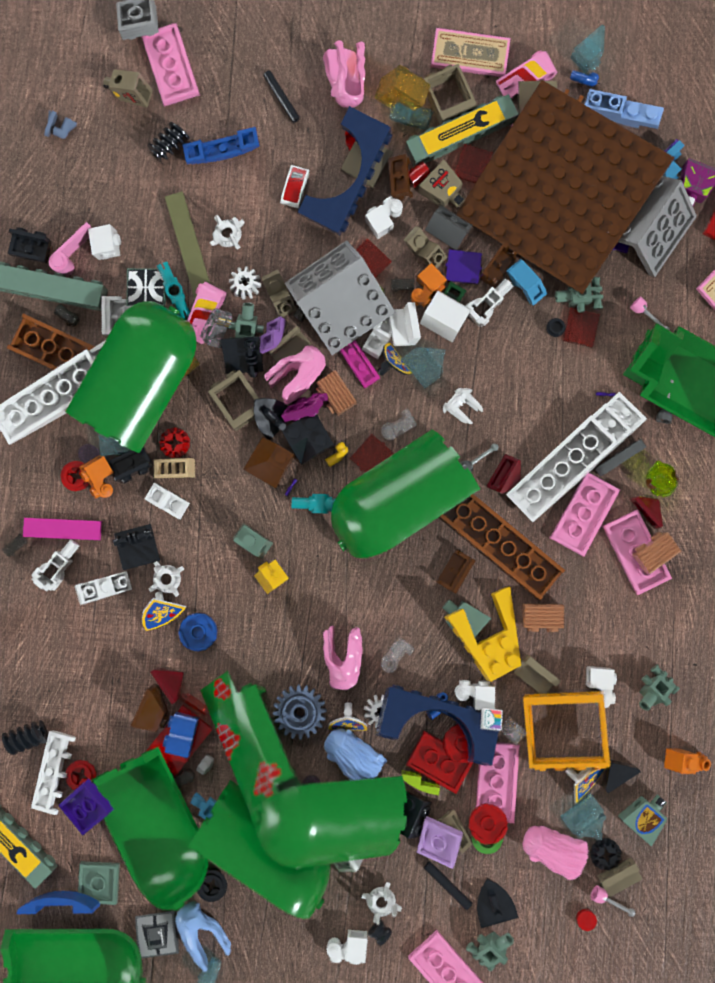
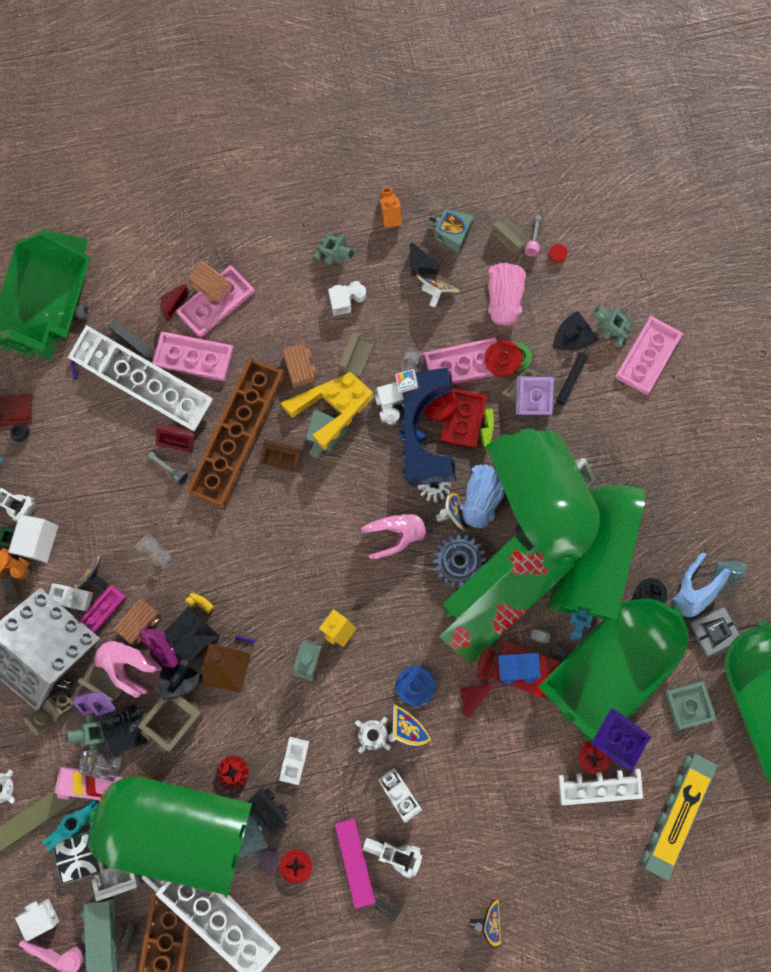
camera: 110 degrees left, 10 degrees down
black piece [2,720,48,755] -> none
blue slope [17,891,100,914] -> none
orange brick [79,455,113,499] -> none
black hinge [113,524,160,570] -> none
reddish brown slope [131,684,168,732] -> none
tan slope [154,458,195,478] -> none
white gear [229,267,261,300] -> none
teal pin [291,494,335,514] -> none
white brick [327,929,367,965] -> none
green panel [331,429,480,558] -> none
clear red piece [350,434,395,472] -> none
white piece [361,882,402,925] -> none
black wheel [368,919,392,946] -> none
clear leg [381,636,415,673] -> none
white panel [389,302,421,346] -> none
black bracket [400,791,432,839] -> none
clear light blue slope [402,347,446,389] -> none
white piece [443,388,483,424] -> none
light orange window [523,691,610,771] -> none
clear light blue slope [560,793,606,840] -> none
black gear [590,838,622,871] -> none
clear neon green hair [645,460,679,498] -> none

